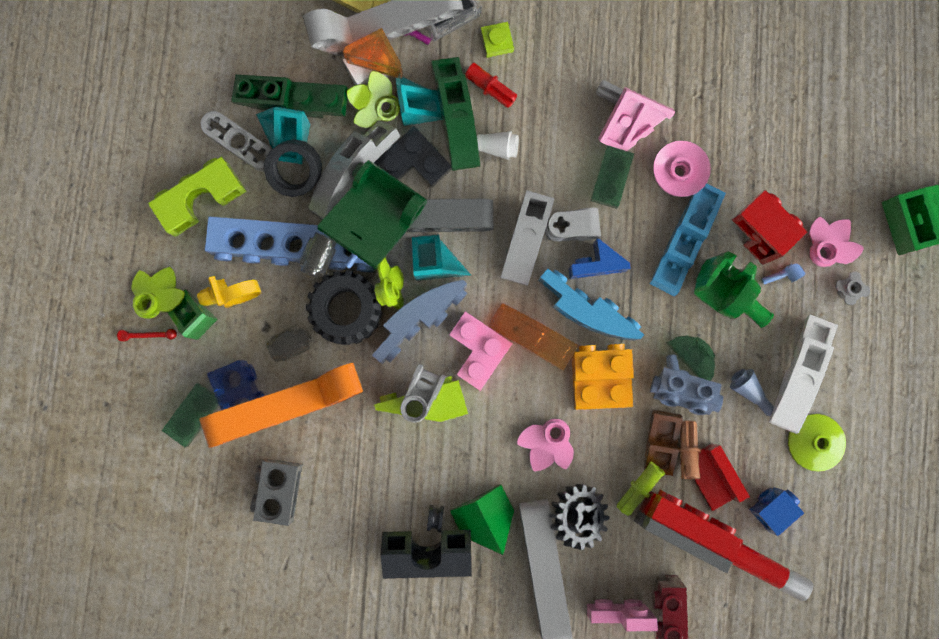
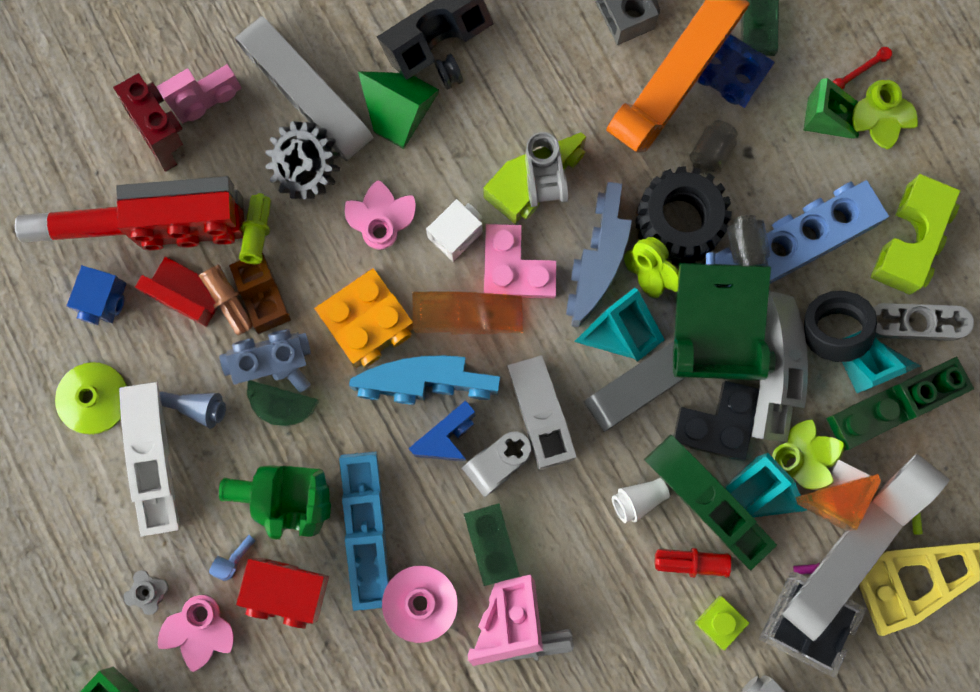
camera: 155 degrees right, 5 degrees down
yellow piece [197,276,262,308] -> none
none -> white brick [426,199,483,262]

